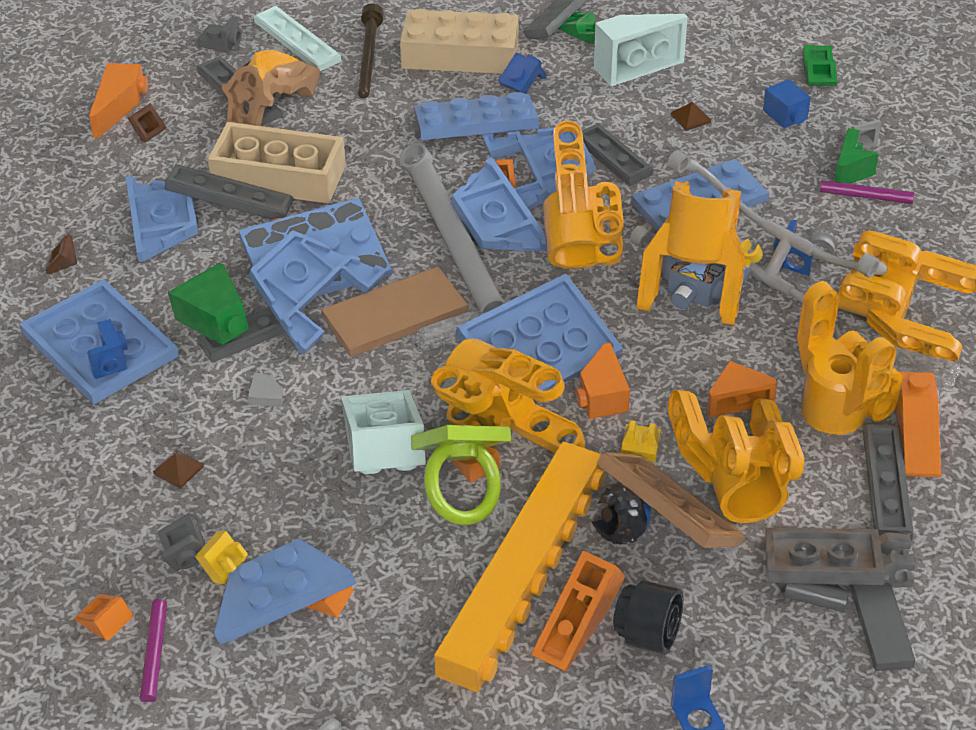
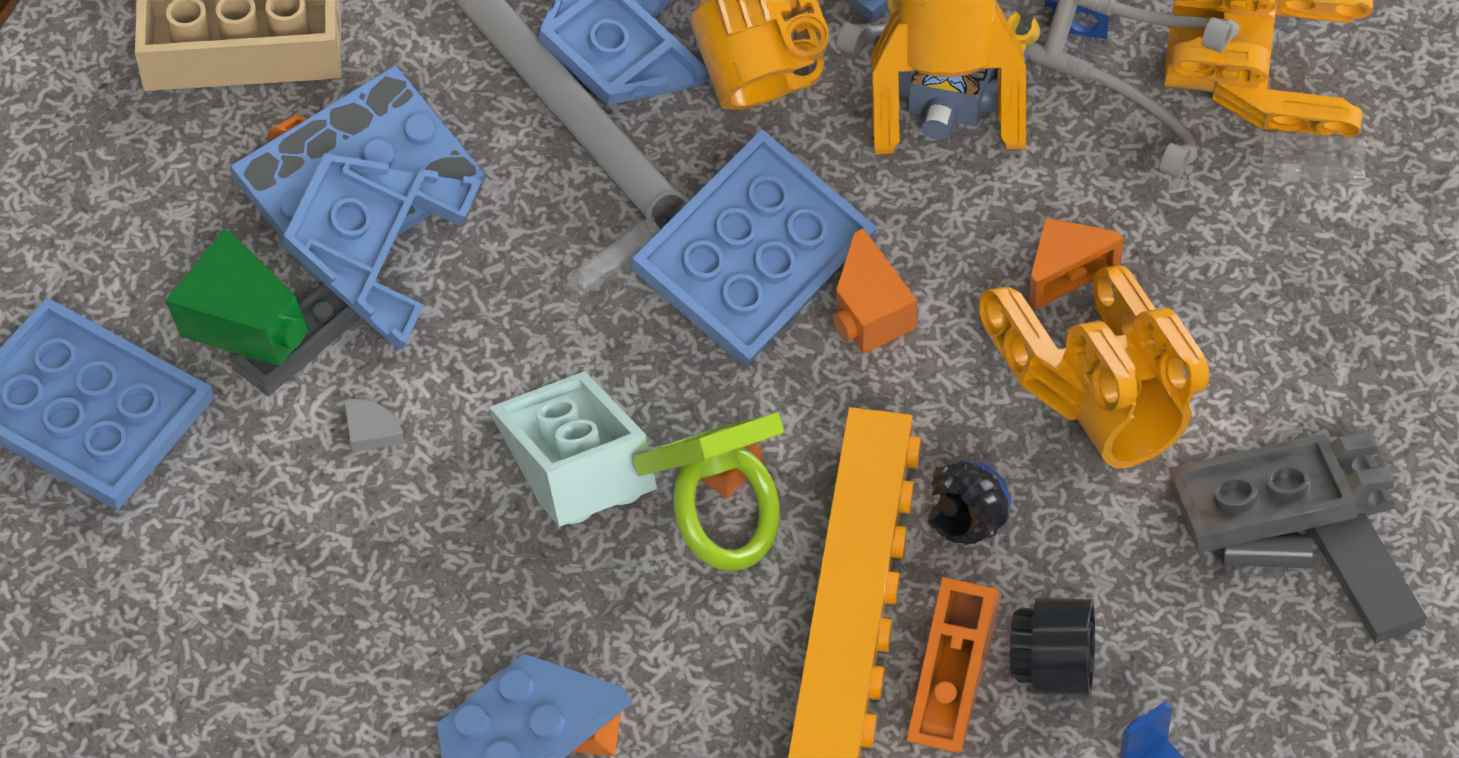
camera: 15 degrees left, 10 degrees up
blue bracket [87,319,128,379] -> none
medium blue wing [126,176,198,262] -> none
reddish brown slope [153,449,204,489] -> none
dark grey bracket [157,513,206,571] -> none
dark grey tile [165,164,293,219] -> none
yellow tile [195,531,248,584] -> none
medium nougat tile [321,266,468,357] -> none
light orange piece [431,338,586,454] -> none
medium nougat tile [596,452,746,548] -> none
yellow tile [621,420,661,462] -> none
light orange piece [797,281,902,435] -> none
dark grey tile [862,424,914,540] -> none
orange slope [895,372,941,477] -> none

